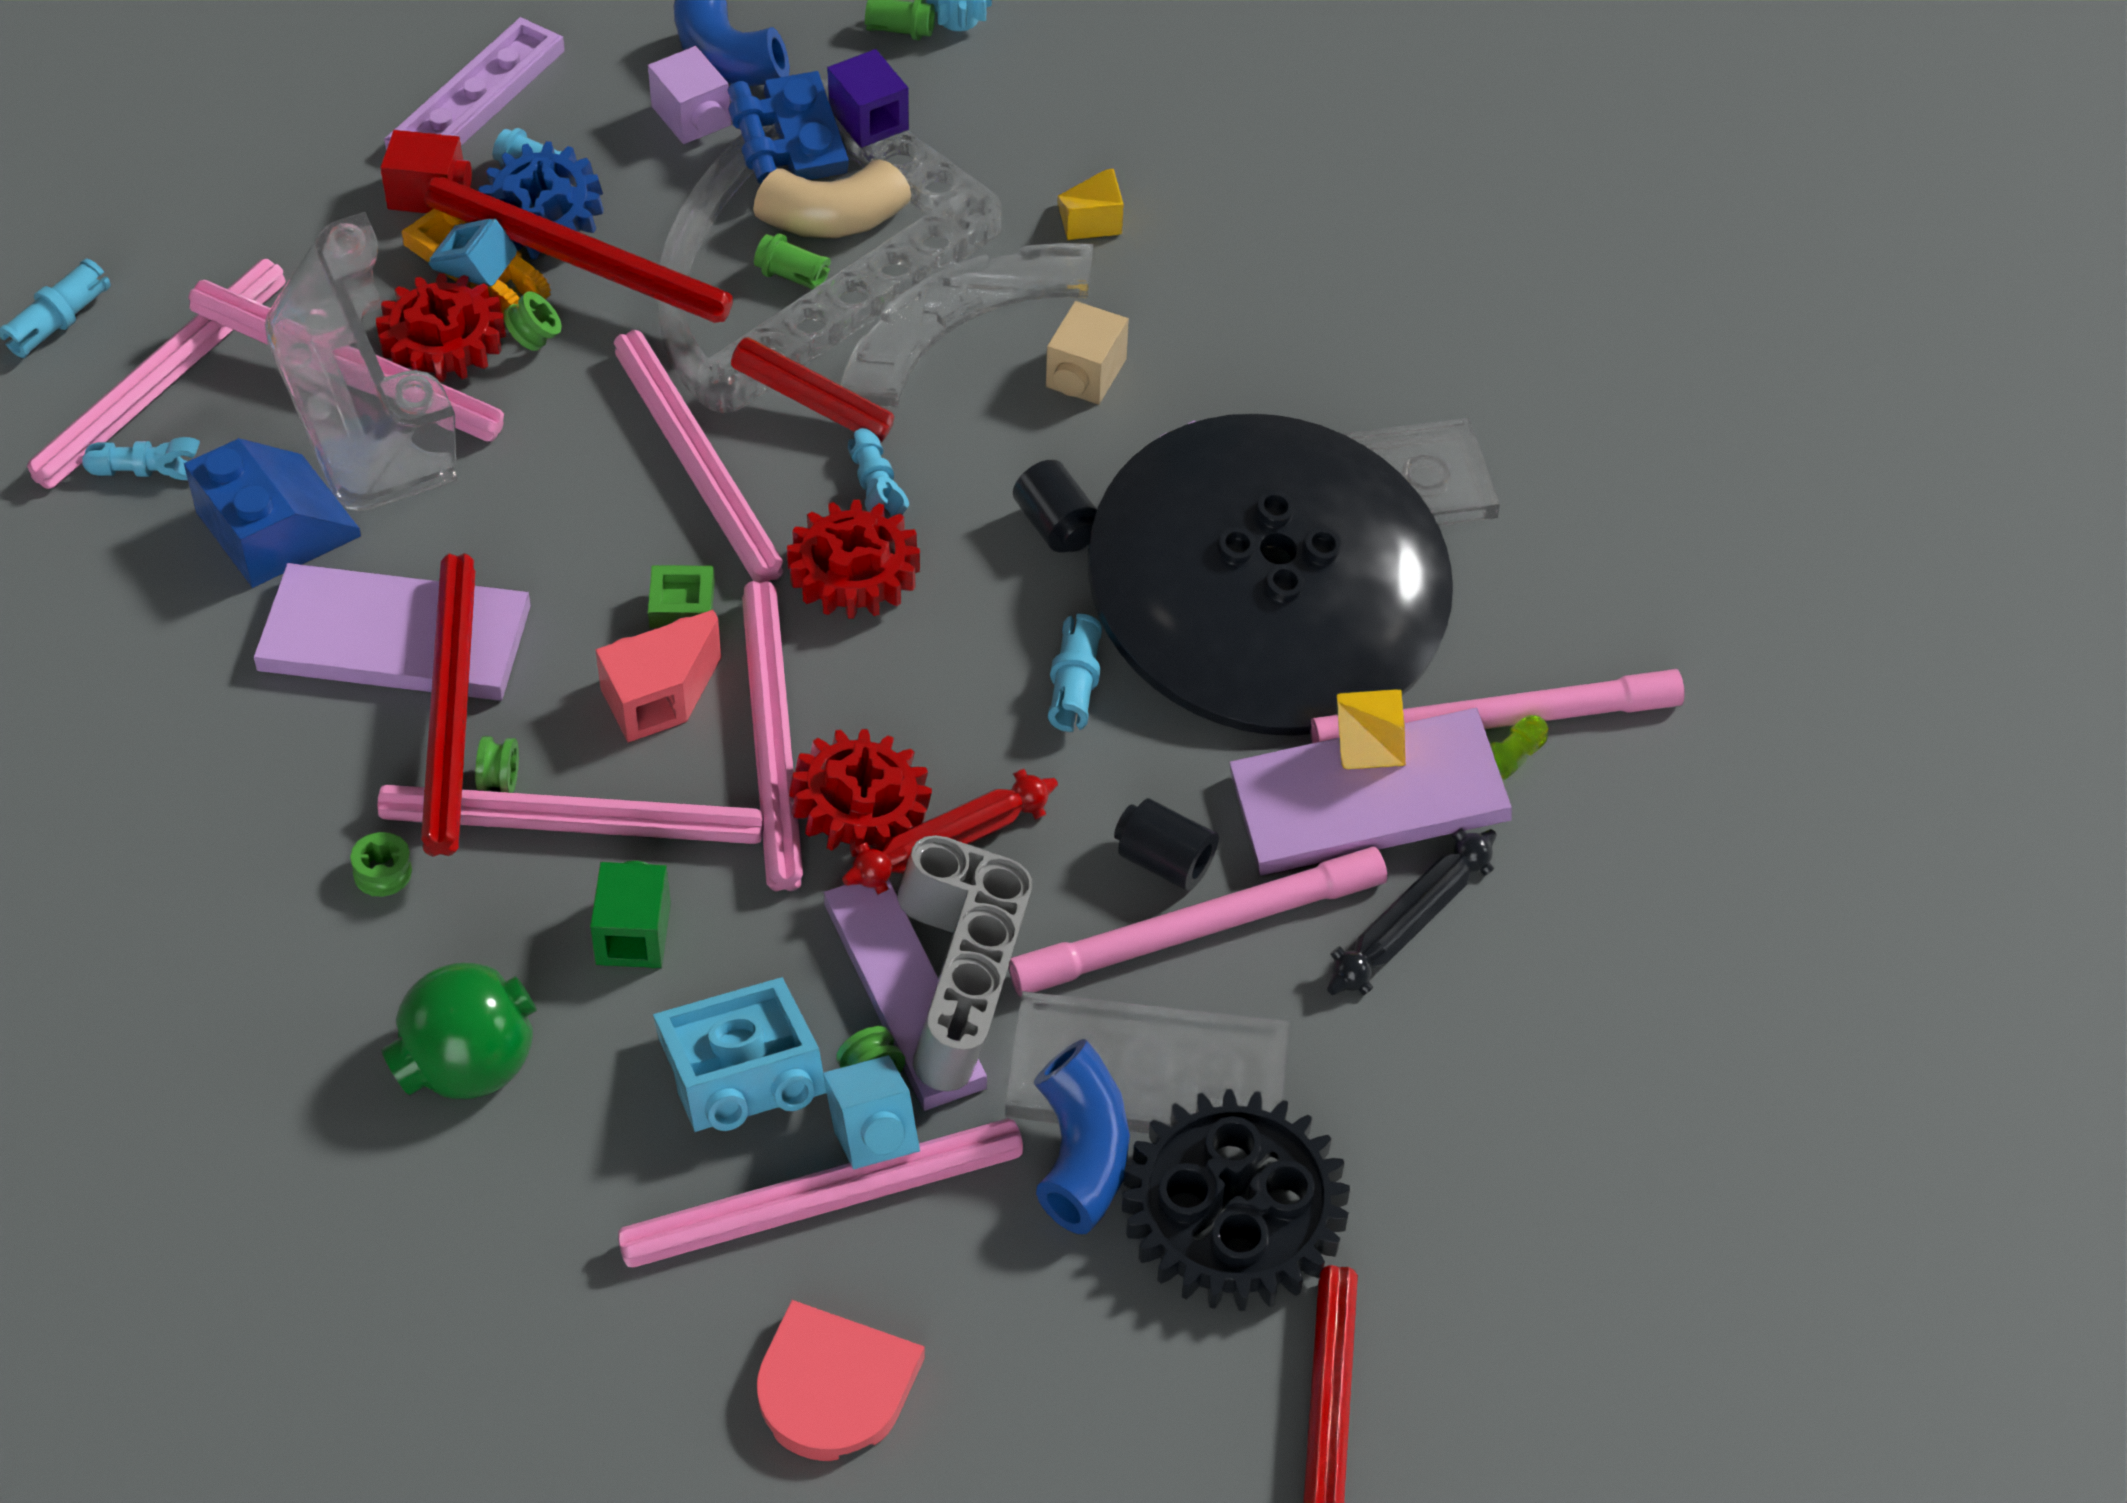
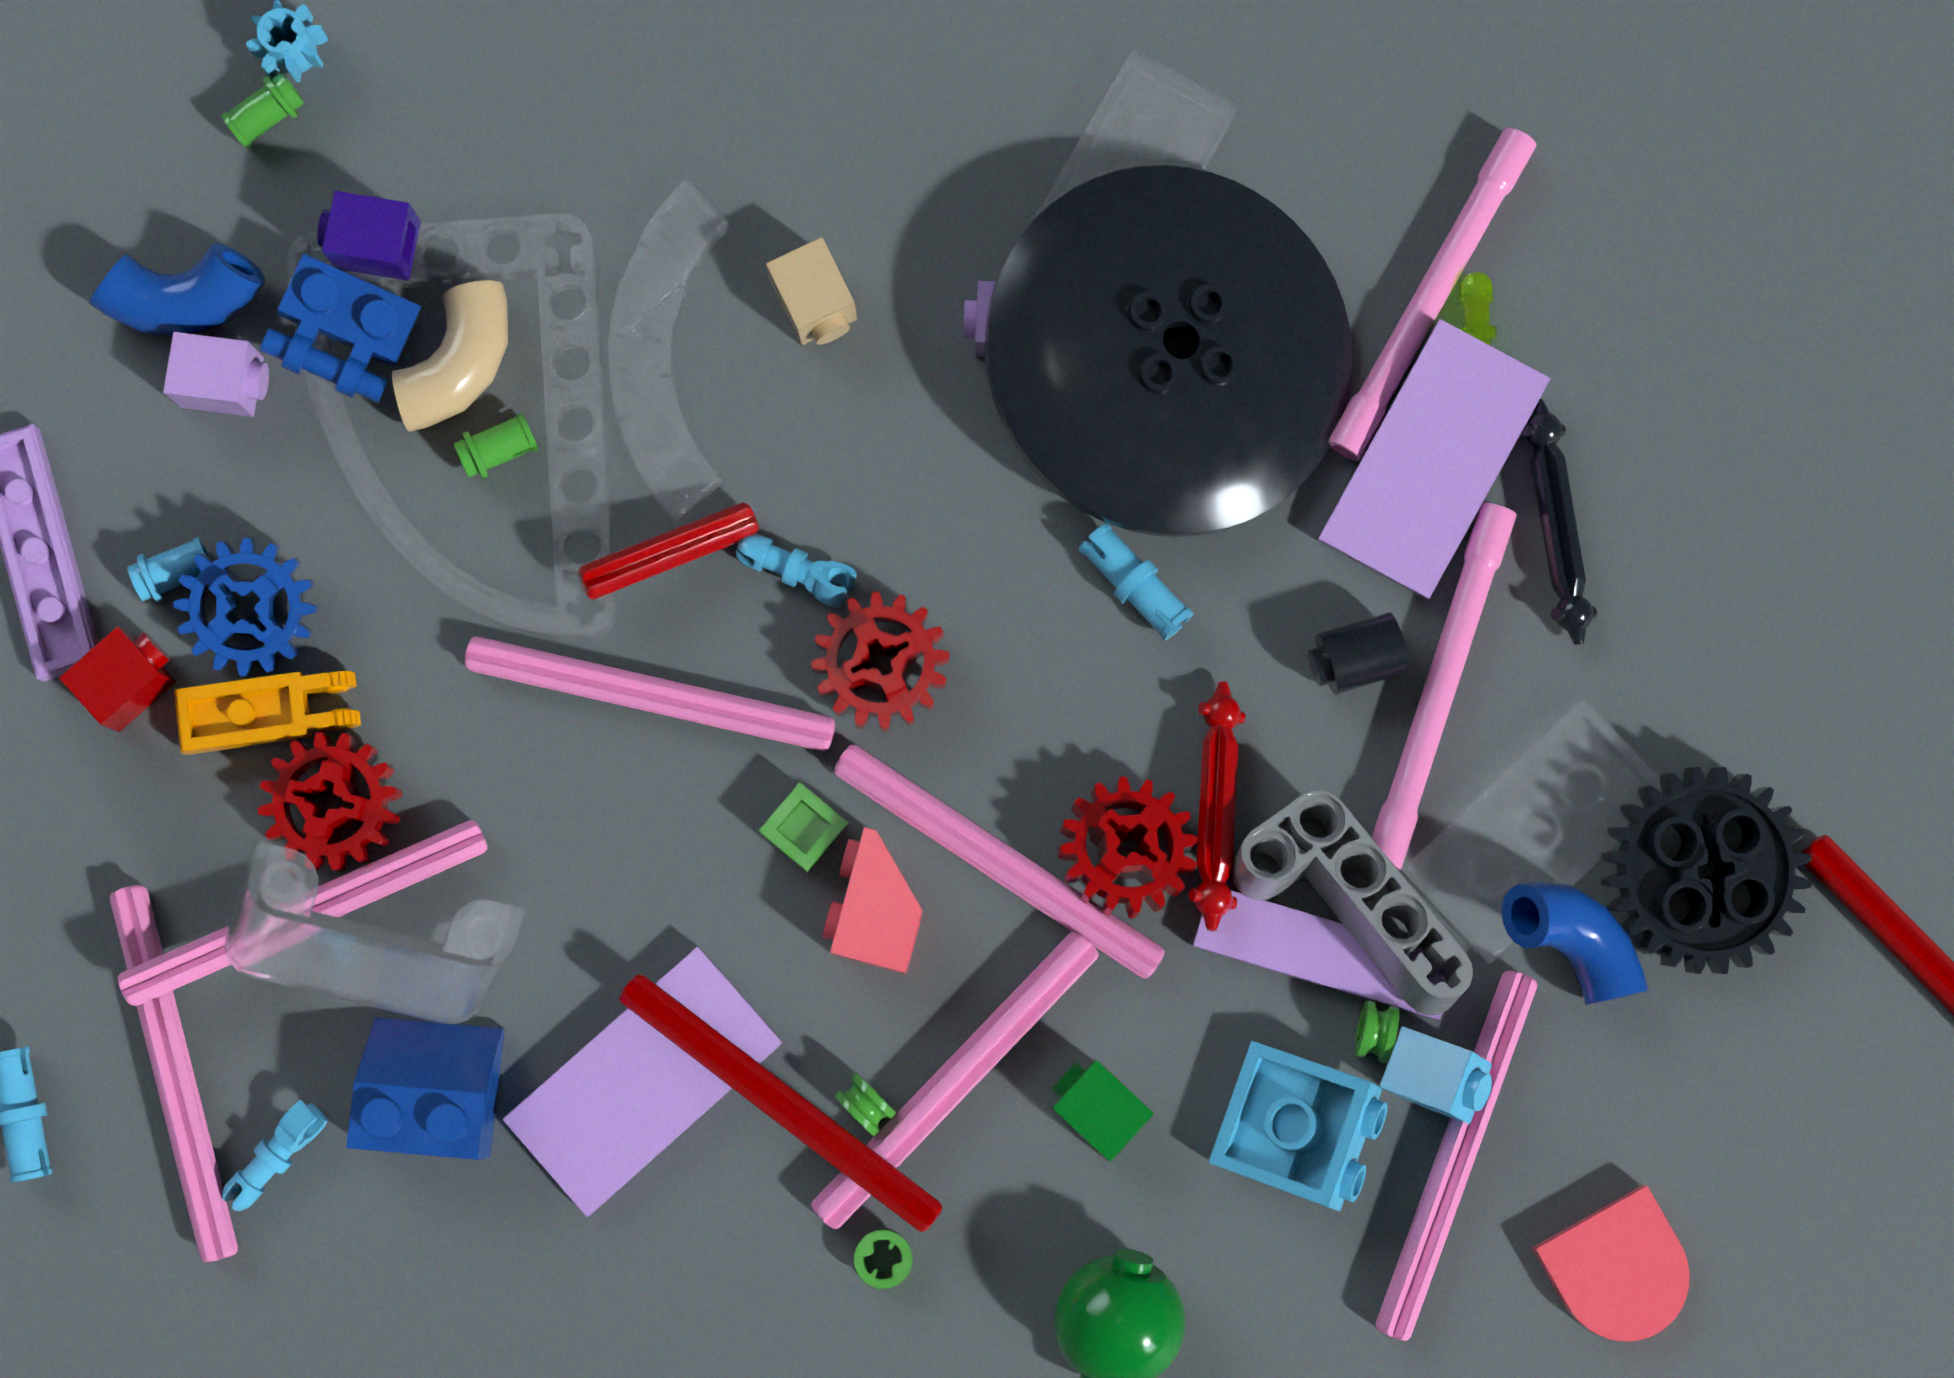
camera: 50 degrees left, 30 degrees up
red axle [424,177,733,323] -> none
dark azure slope [428,219,517,286] -> none
bright green bush [503,291,562,351] -> none
black brick [1013,460,1097,553] -> none
yellow slope [1057,168,1124,240] -> none
yellow slope [1337,689,1406,770] -> none

